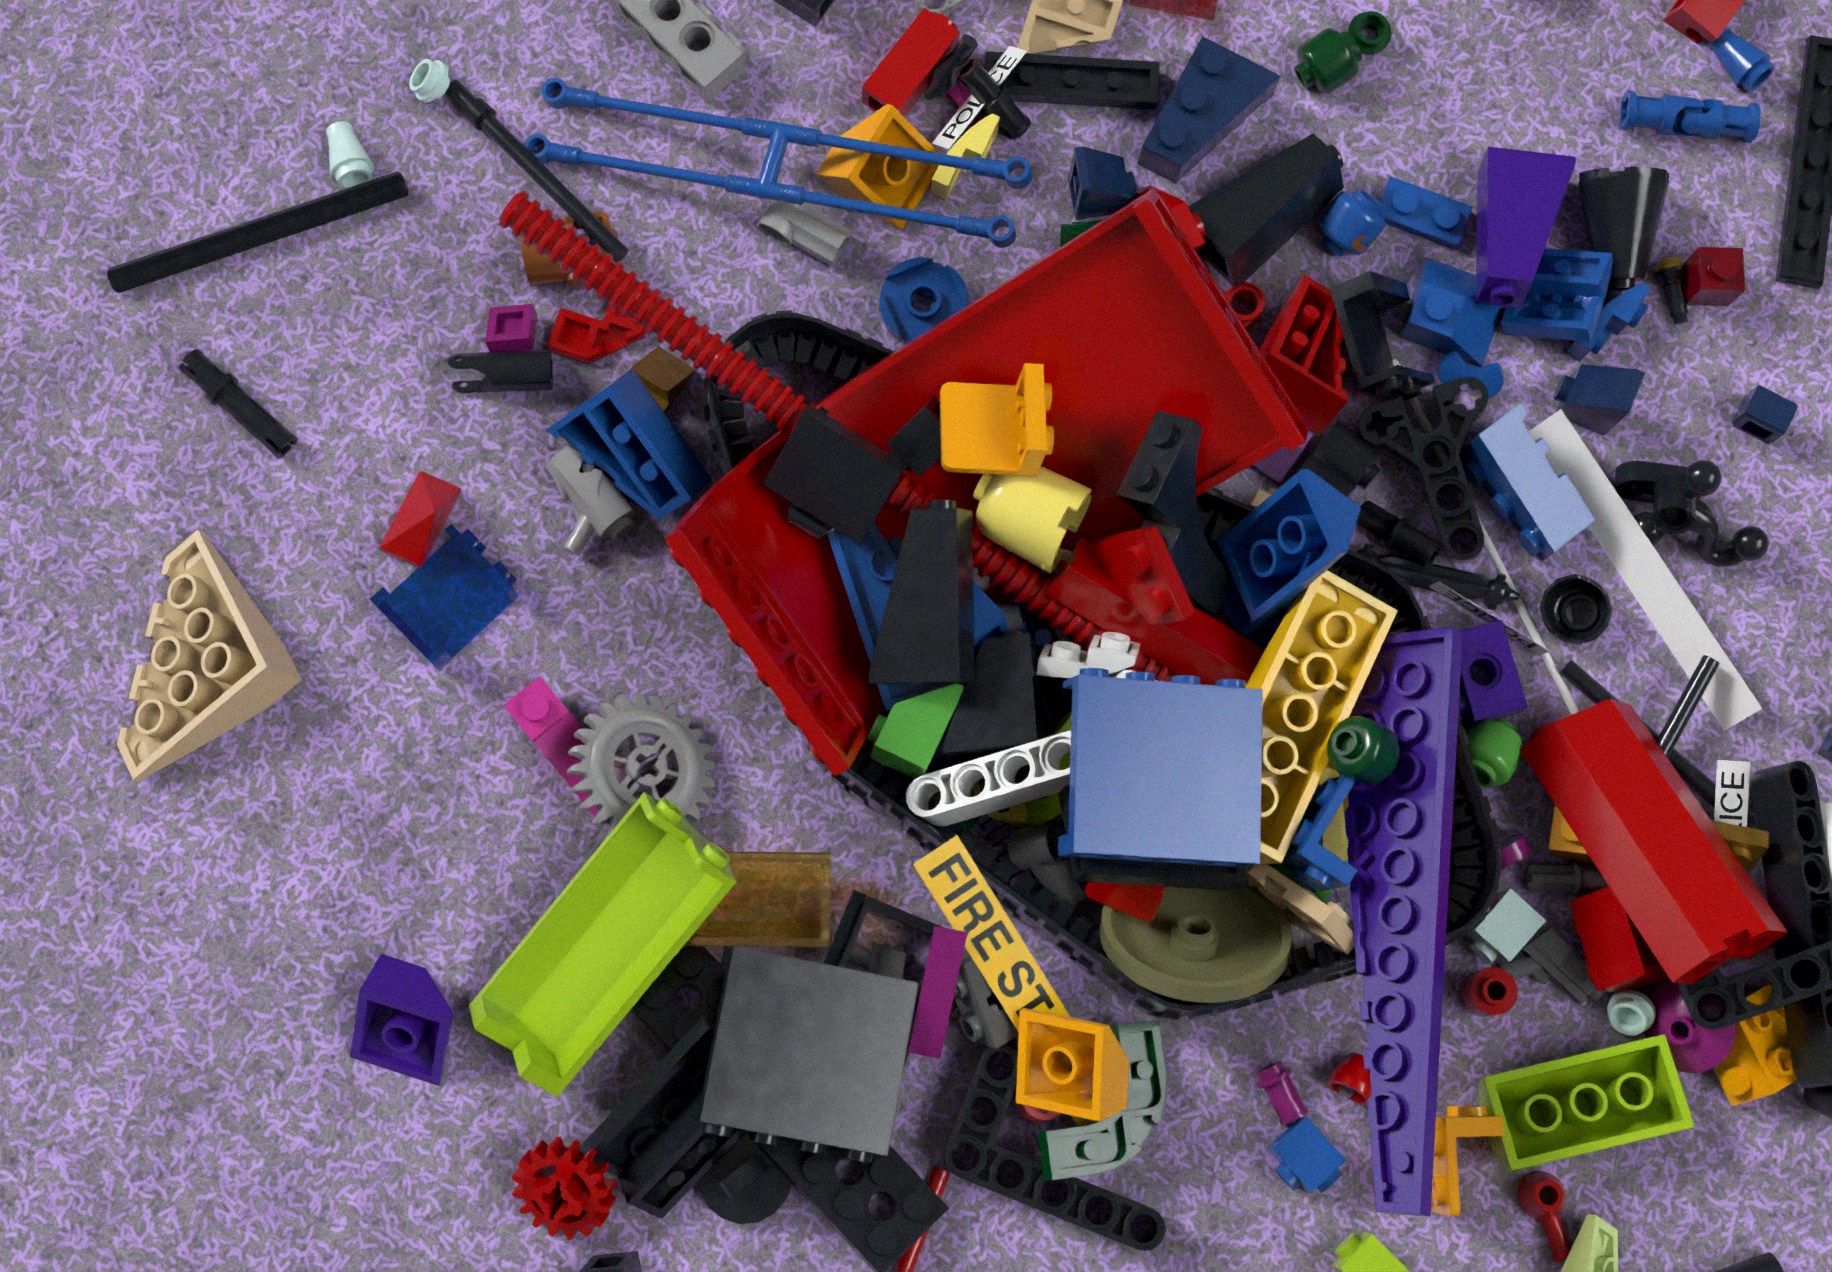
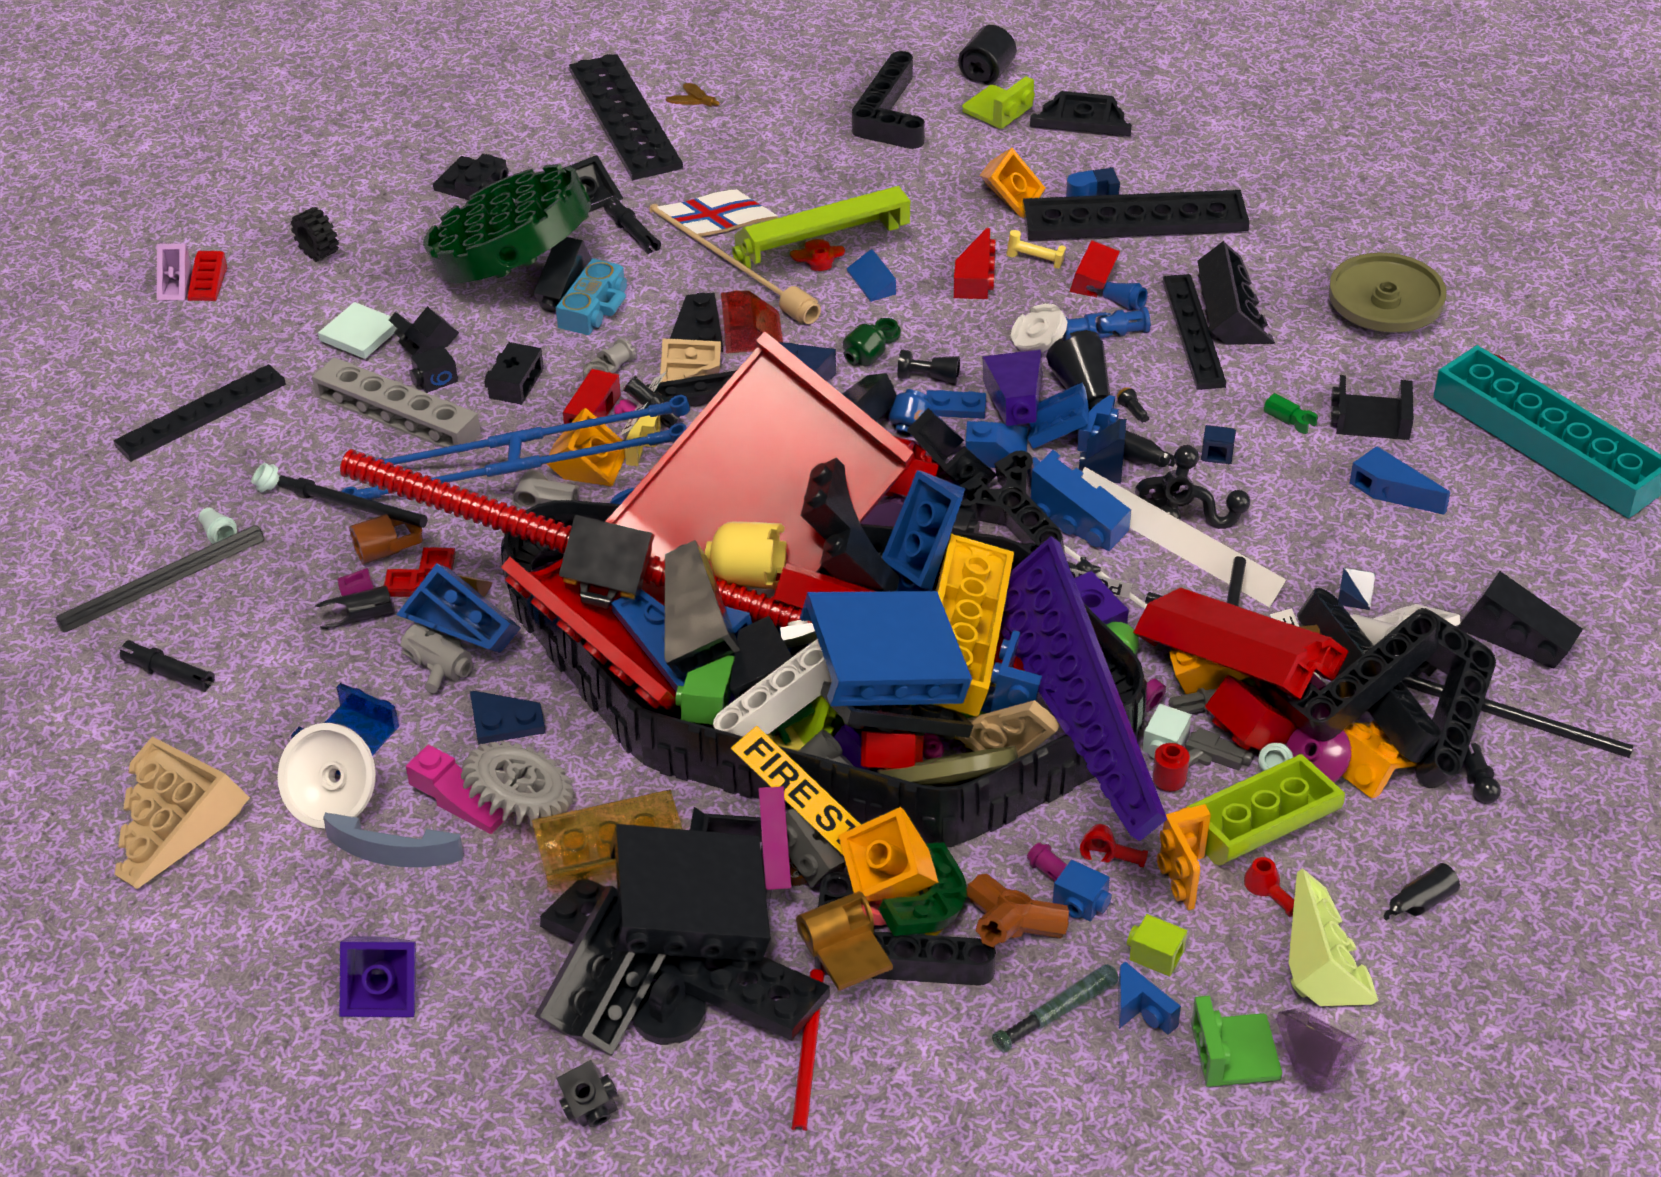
camera: 10 degrees left, 35 degrees down
red slope [379,471,461,568] -> none
lime panel [469,792,737,1097] -> none
red gear [512,1137,617,1240] -> none
black brick [887,395,941,478] -> none
black bar [924,34,978,100] -> none
light orange bracket [939,363,1054,476] -> none
red wing [1085,526,1196,625] -> none
dark green head [1327,716,1399,784] -> none
black hair [1540,574,1613,645] -> none
dark red brick [1683,247,1745,306] -> none
none -> white dish [278,723,376,828]
none -> sand blue slope [323,812,464,867]
none -> dark blue wing [470,691,546,745]
none -> pearl gold piece [796,891,893,991]
none -> black piece [897,349,960,385]
none -> dark orange piece [966,873,1069,948]
none -> white tile [1011,304,1068,353]
none -> black piece [1123,430,1175,467]

